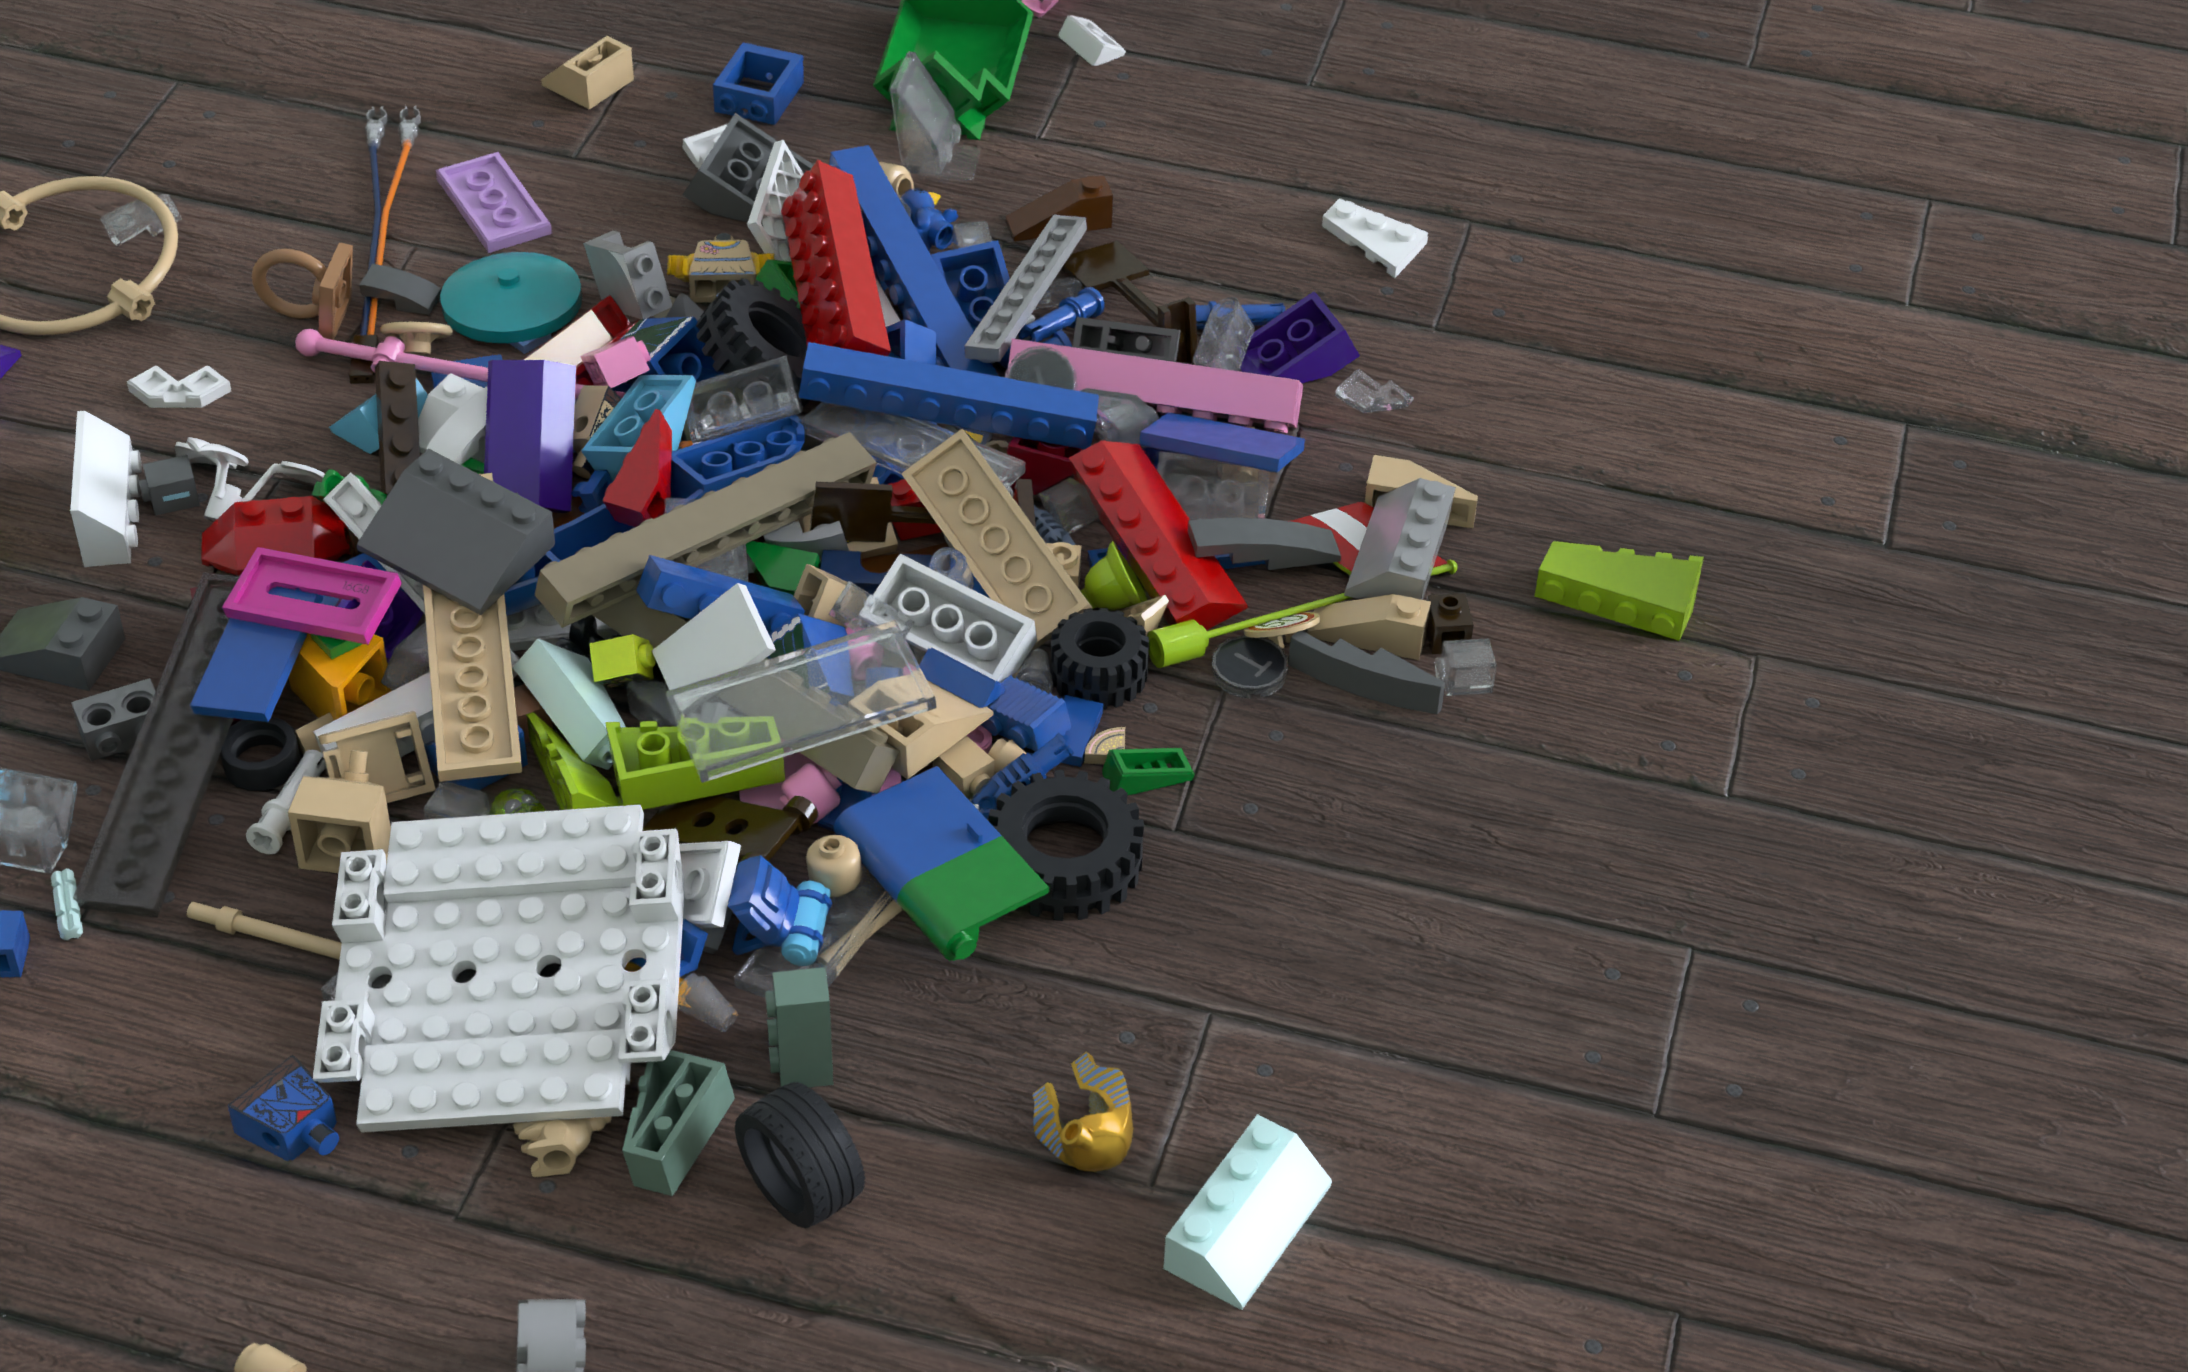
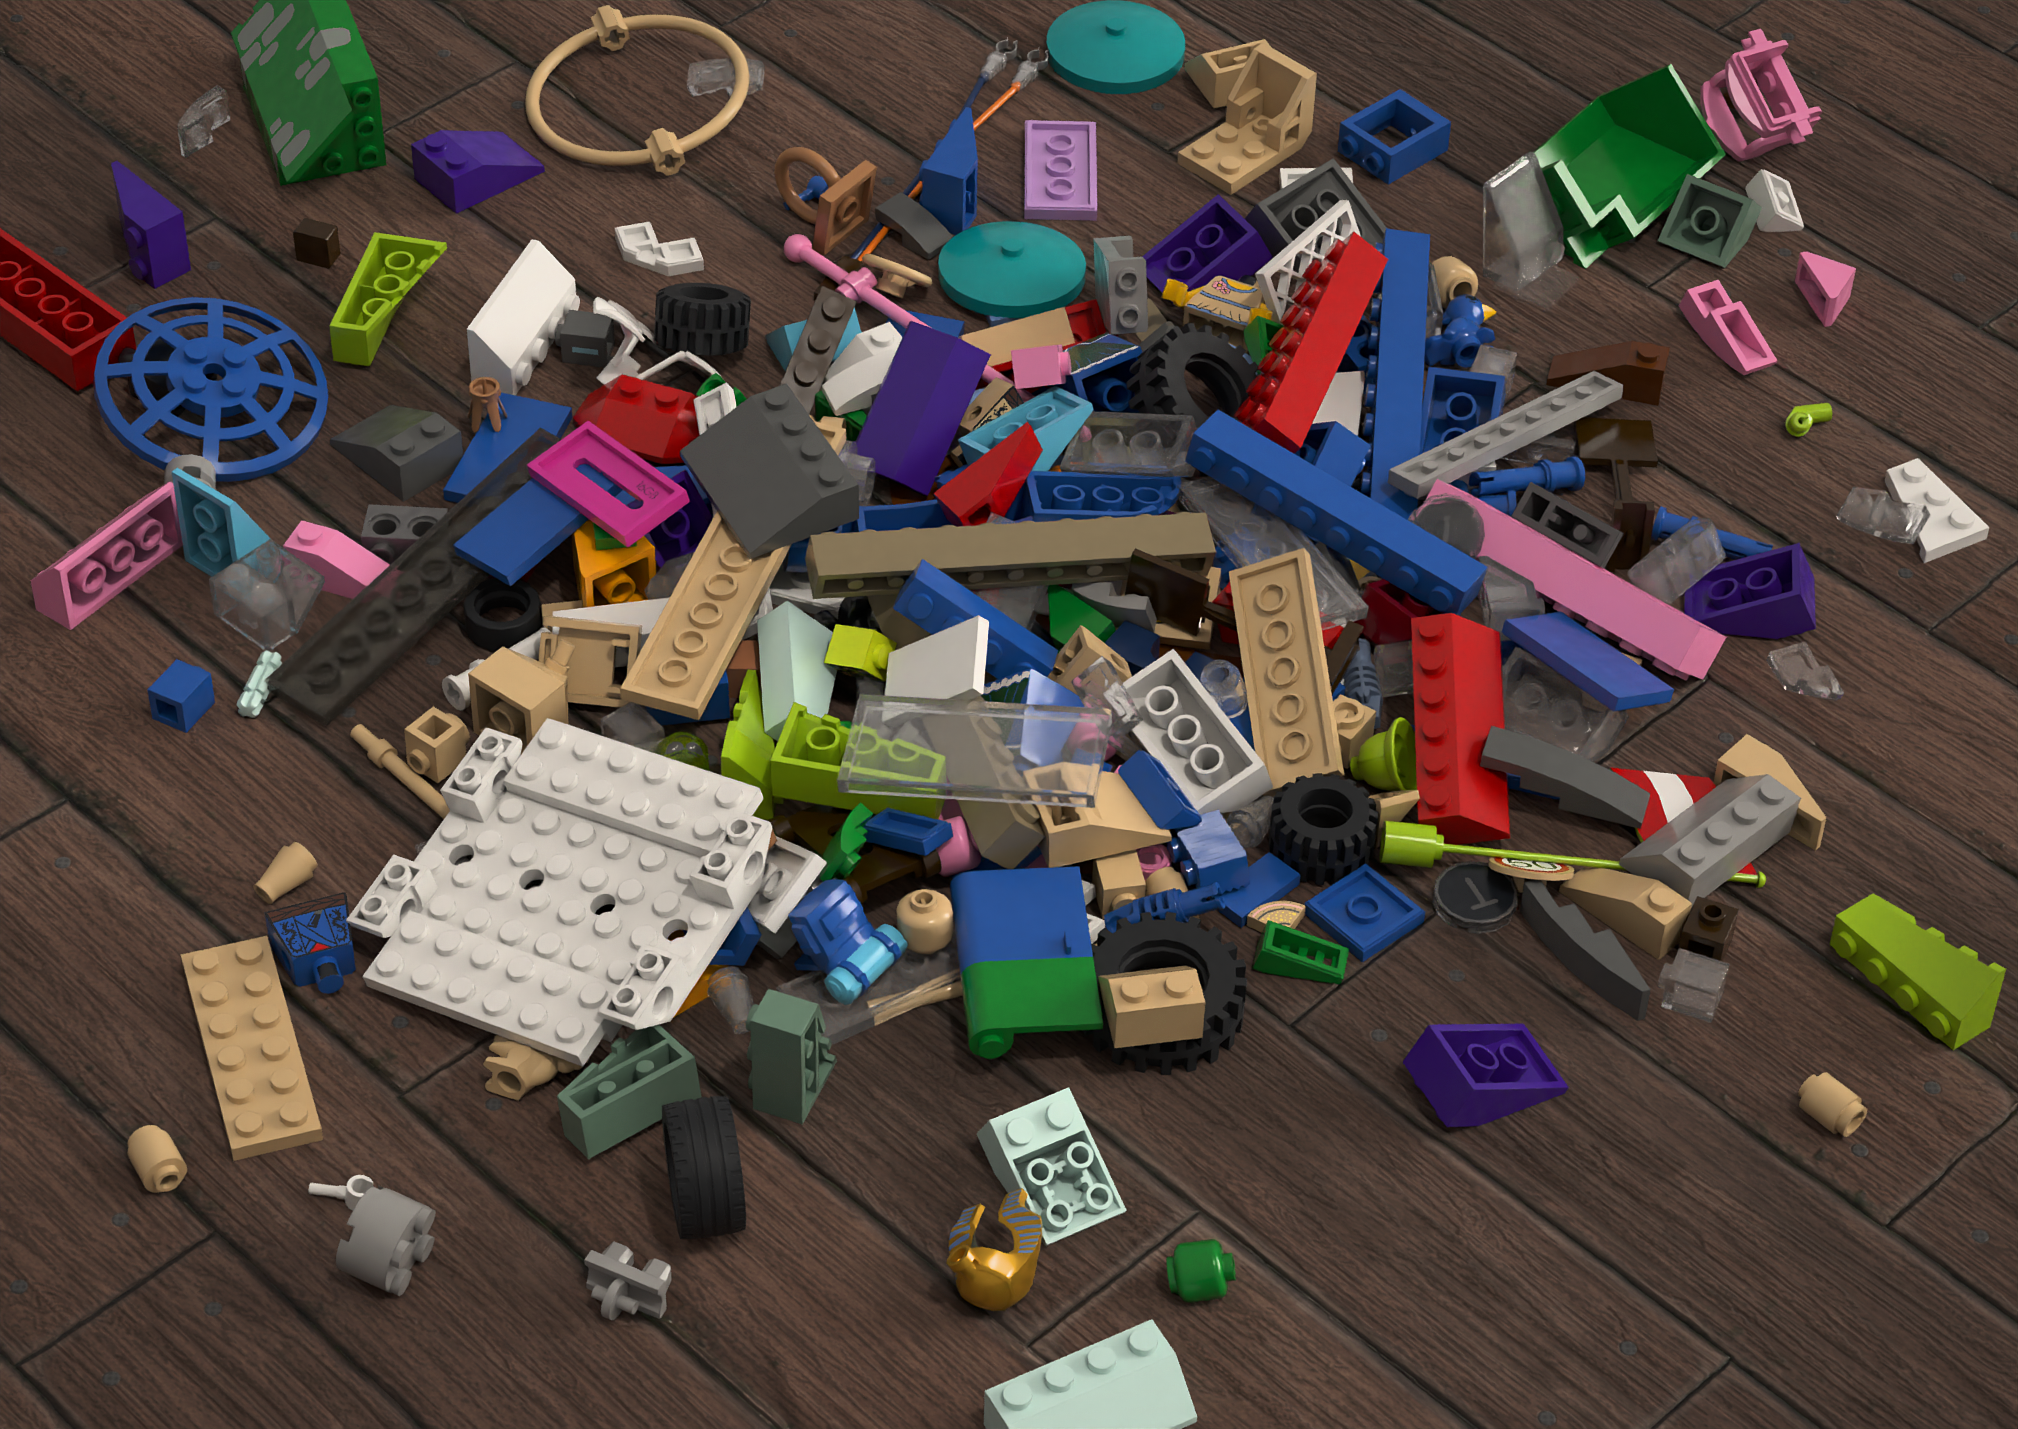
camera: 30 degrees right, 0 degrees up
none -> tan plate [181,936,323,1161]
none -> tan cone [253,842,318,904]
none -> bright pink slope [283,520,414,611]
none -> white hand [308,1175,373,1210]
none -> tan brick [404,706,470,783]
none -> blue tile [443,392,573,511]
none -> medium nougat piece [467,377,508,432]
none -> light grey hips [584,1241,672,1320]
none -> black tyre [654,283,751,356]
none -> blue hand [783,176,829,211]
none -> green slope [820,803,873,882]
none -> blue tile [864,808,953,856]
none -> blue slope [919,107,978,235]
none -> light aqua slope [977,1087,1127,1246]
none -> teal dish [1046,0,1185,94]
none -> tan slope [1098,966,1205,1048]
none -> dark purple slope [1142,194,1273,306]
none -> green head [1166,1239,1236,1303]
none -> tan bracket [1177,43,1317,195]
none -> blue tile [1304,864,1425,962]
none -> dark purple slope [1403,1024,1569,1127]
none -> sand green slope [1658,174,1762,268]
none -> bright pink slope [1679,280,1777,375]
none -> lime arm [1785,403,1832,437]
none -> bright pink slope [1795,252,1856,327]
none -> tan brick [1798,1072,1867,1137]
none -> clear slope [1836,487,1930,544]

